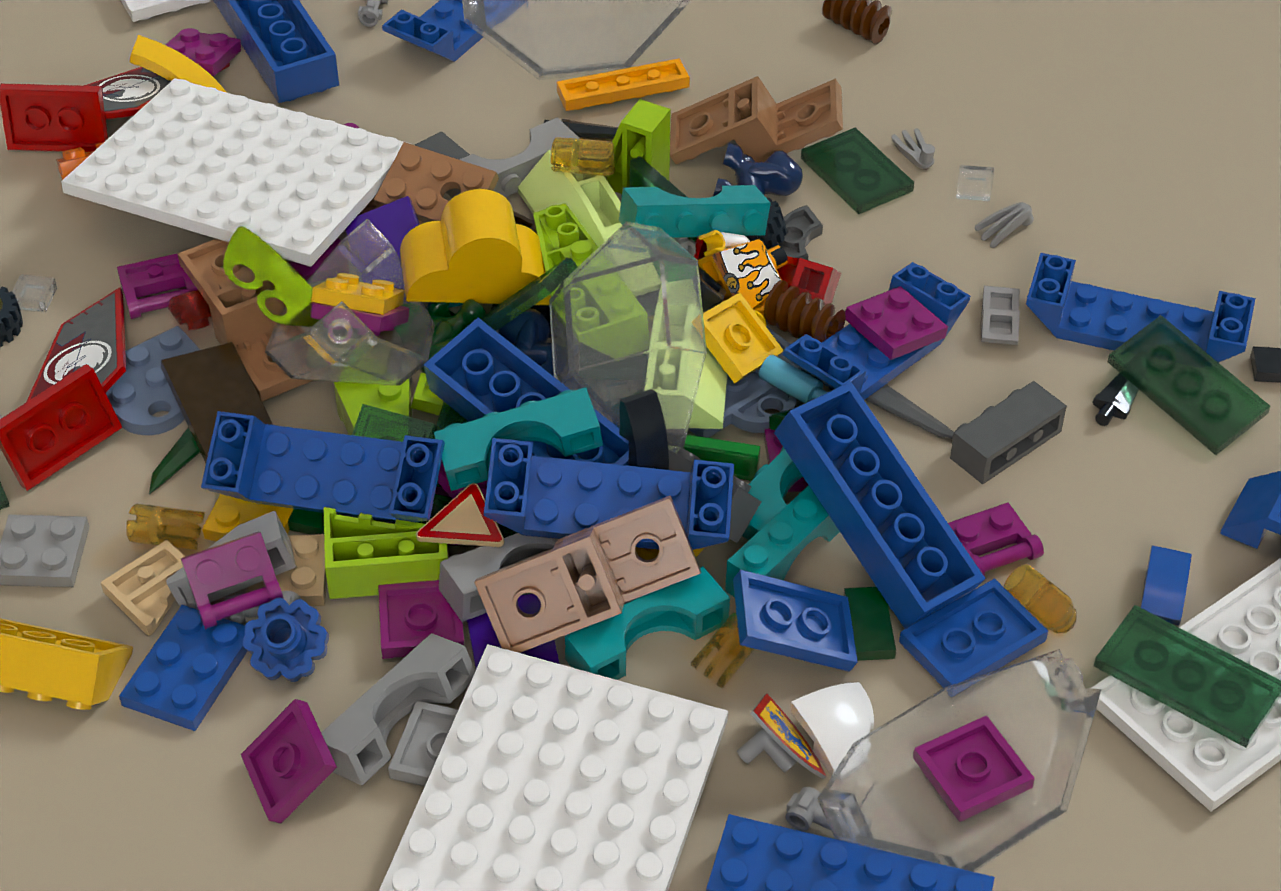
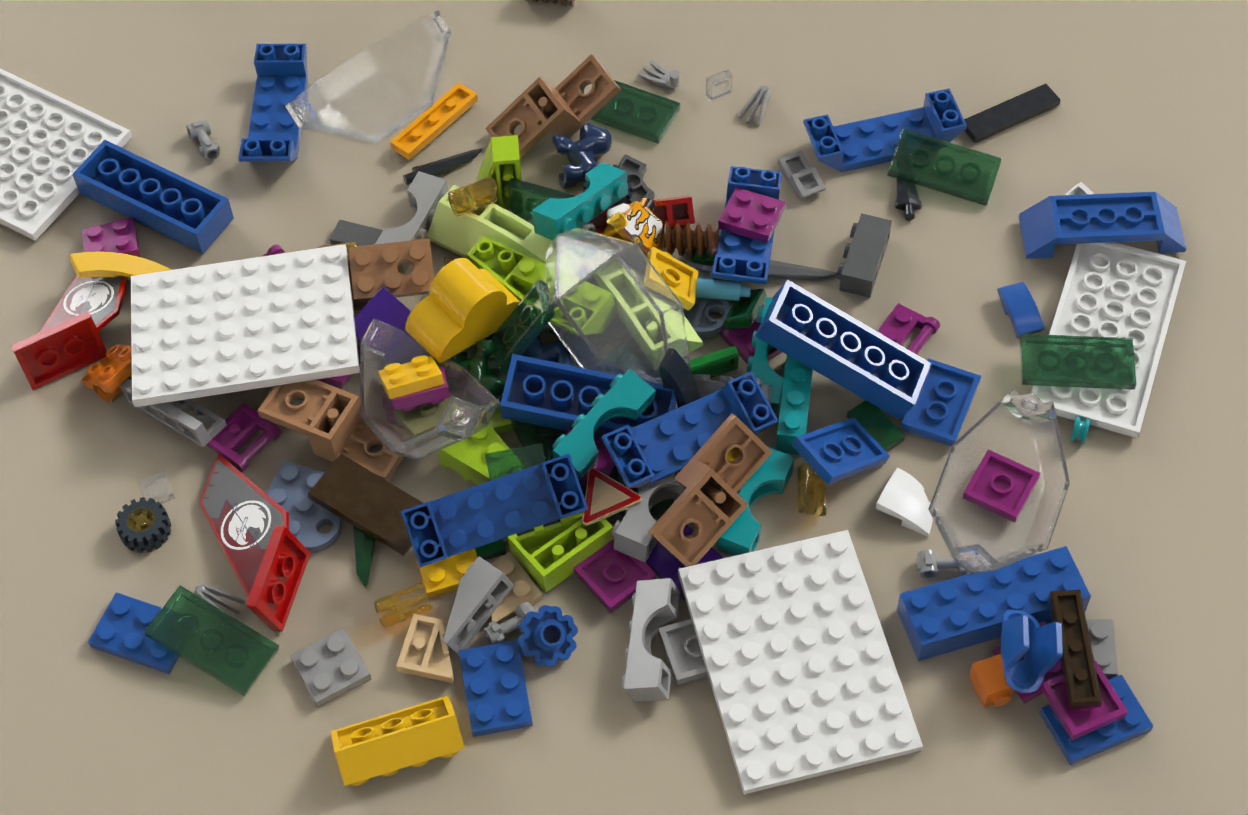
camera: 30 degrees left, 10 degrees up
clear red cone [167,290,212,331] -> none
magenta plate [180,531,284,629] -> none
clear neon green piece [223,226,325,327] -> none
magenta plate [240,699,337,824] -> none
shield [737,693,827,779] -> none
clear yellow arm [1003,564,1077,633] -> none
none -> light grey fence [120,378,226,447]
none -> teal bush [1070,416,1090,444]

